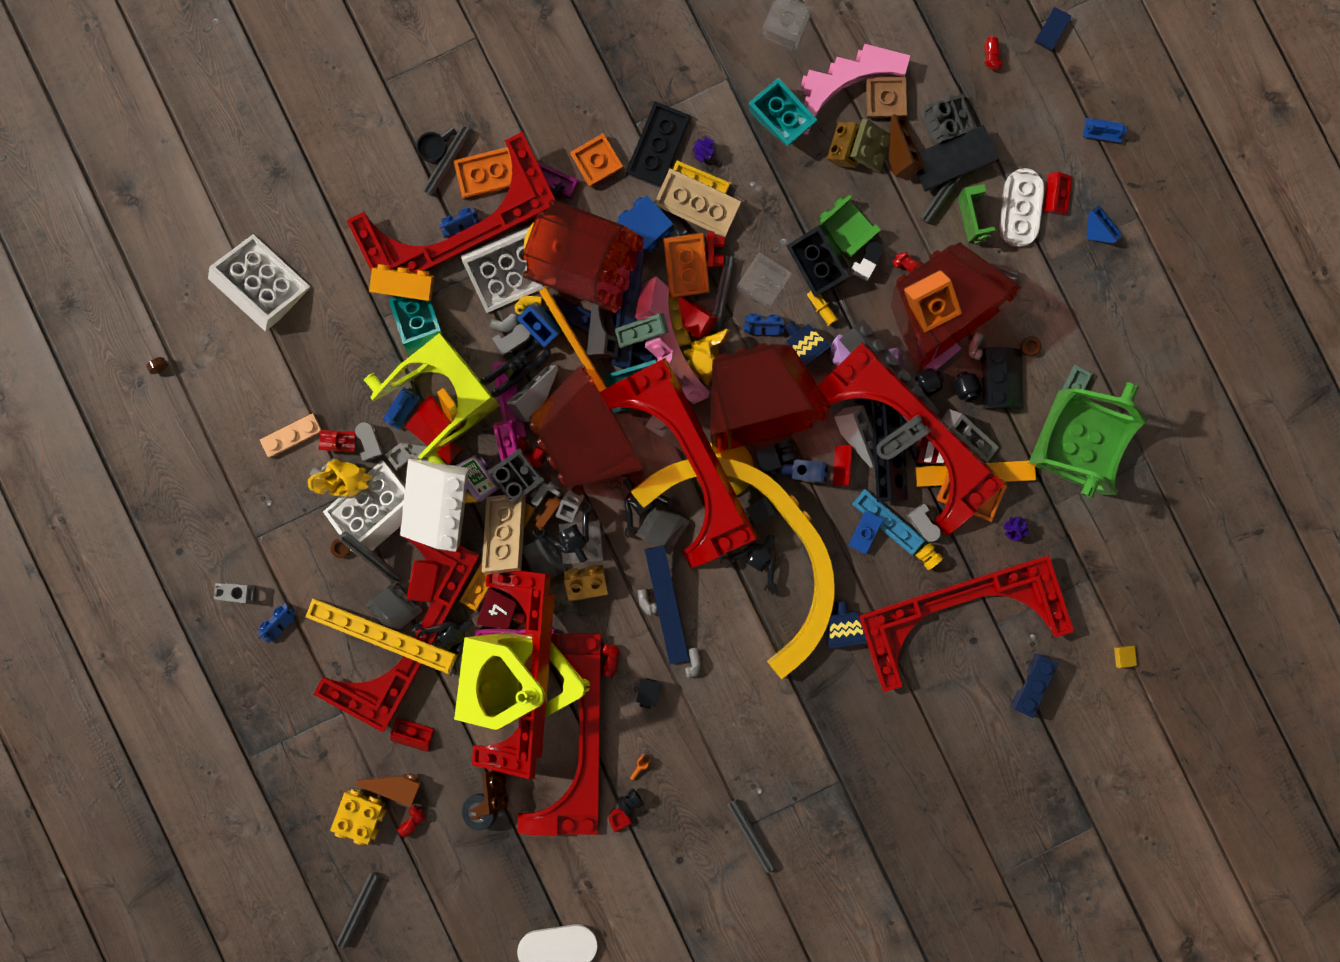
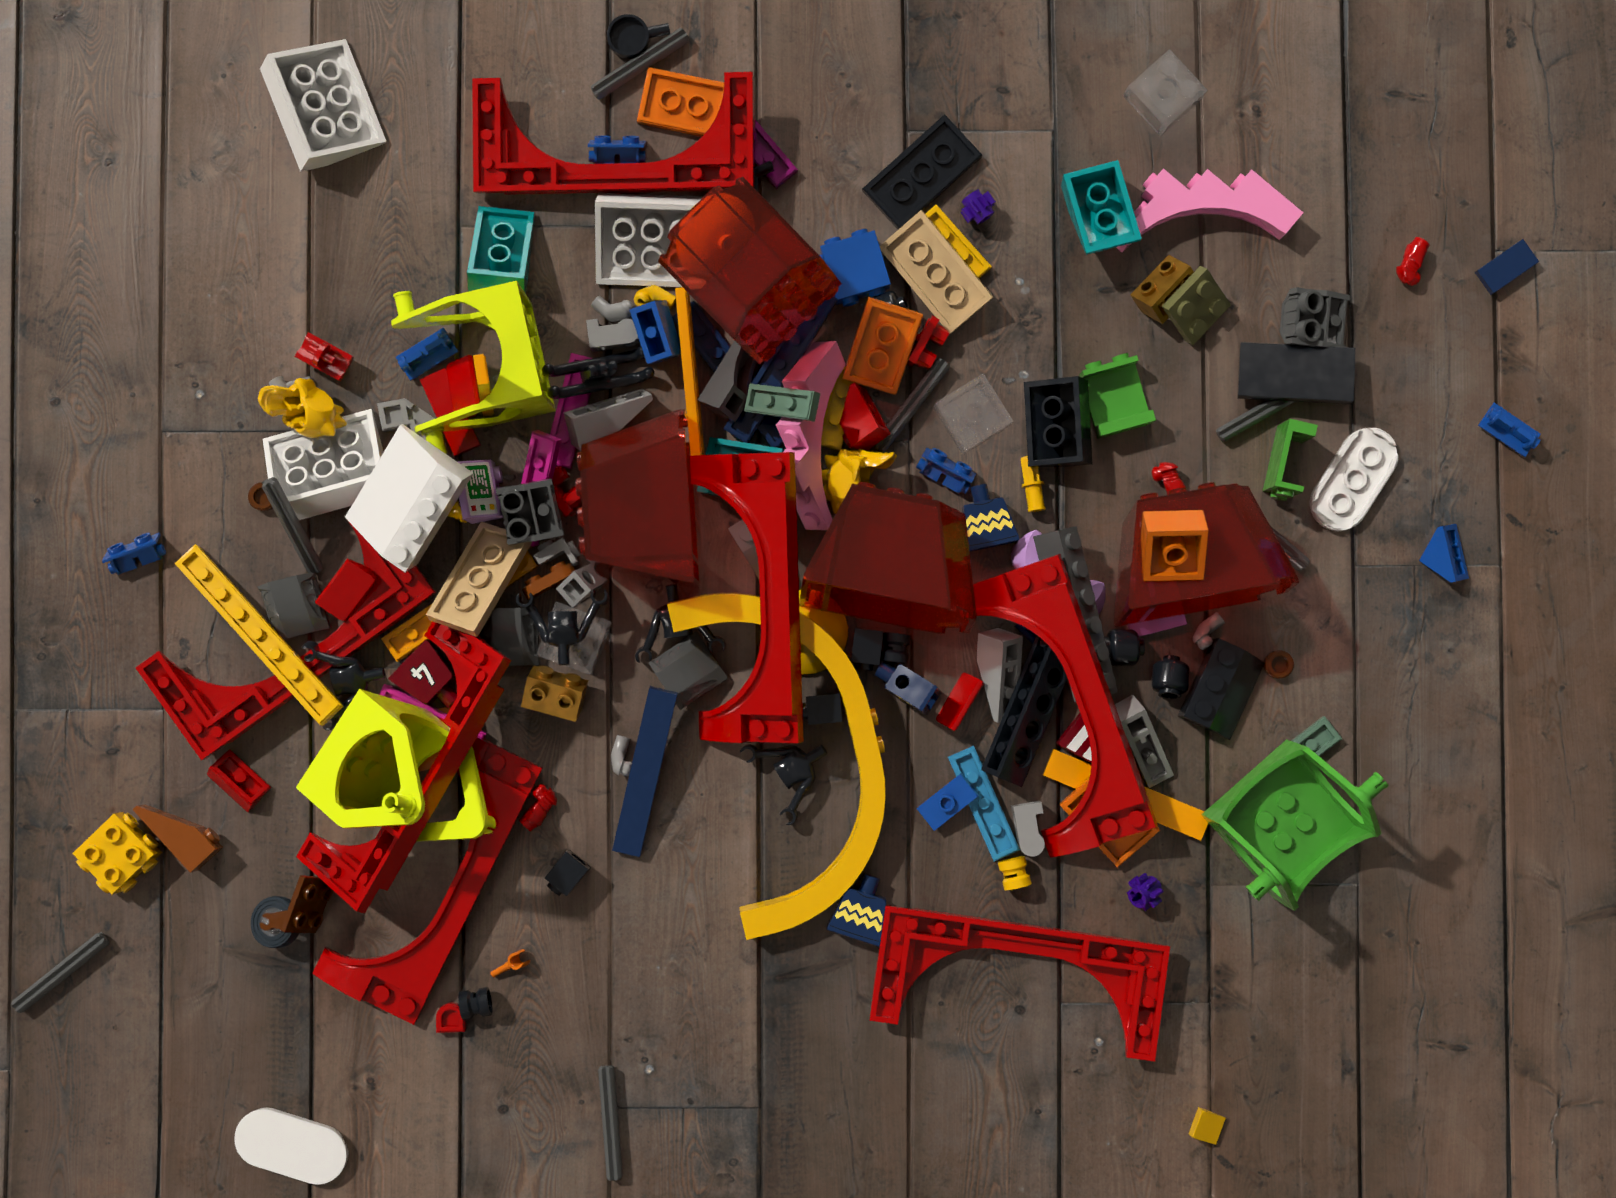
camera: 20 degrees right, 0 degrees up
reddish brown tile [146,357,168,374] -> none
light grey leg [214,583,255,603] -> none
light nougat plate [260,413,322,458] -> none
light grey leg [355,422,385,462] -> none
light orange brick [369,264,434,301] -> none
red arm [397,805,425,838] -> none
orange plate [570,133,623,188] -> none
light grey arm [685,648,701,678] -> none
leg [851,242,883,281] -> none
medium nougat plate [866,77,907,118] -> none
dark grey plate [876,414,931,459] -> none
reddish brown slope [889,114,924,180] -> none
dark blue arch [1010,653,1059,718] -> none
red slope [1043,172,1073,215] -> none

